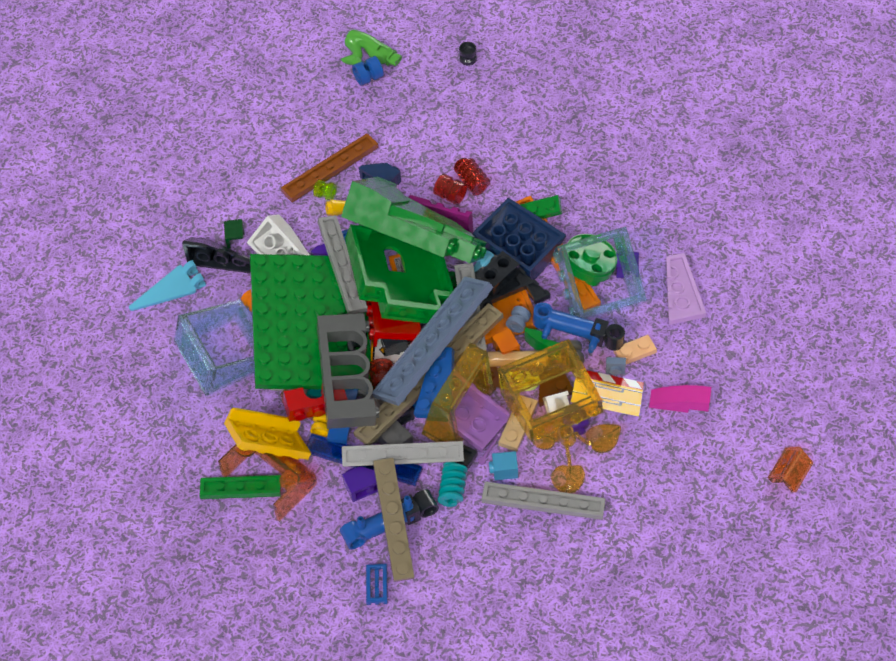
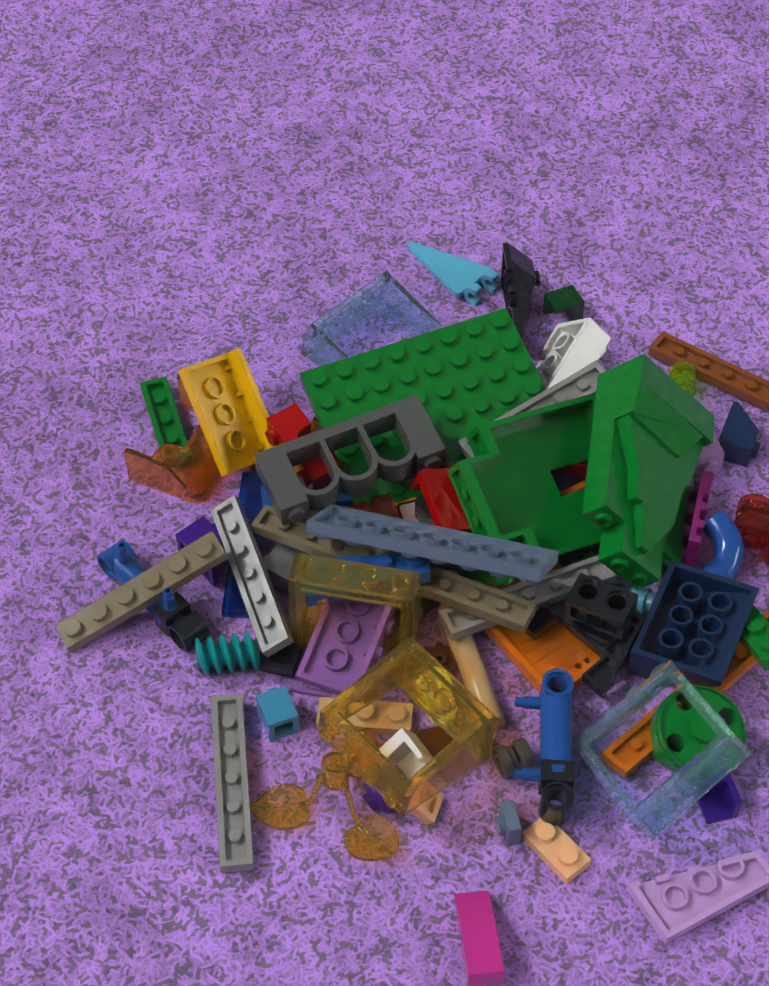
camera: 70 degrees right, 5 degrees down
blue tile [366,564,388,605] -> none
orange panel [492,329,520,355] -> none
sand blue wheel [506,306,531,333] -> none
green slope [525,327,560,359] -> none
yellow sticker [571,368,644,416] -> none
none -> blue cylinder [702,511,745,580]

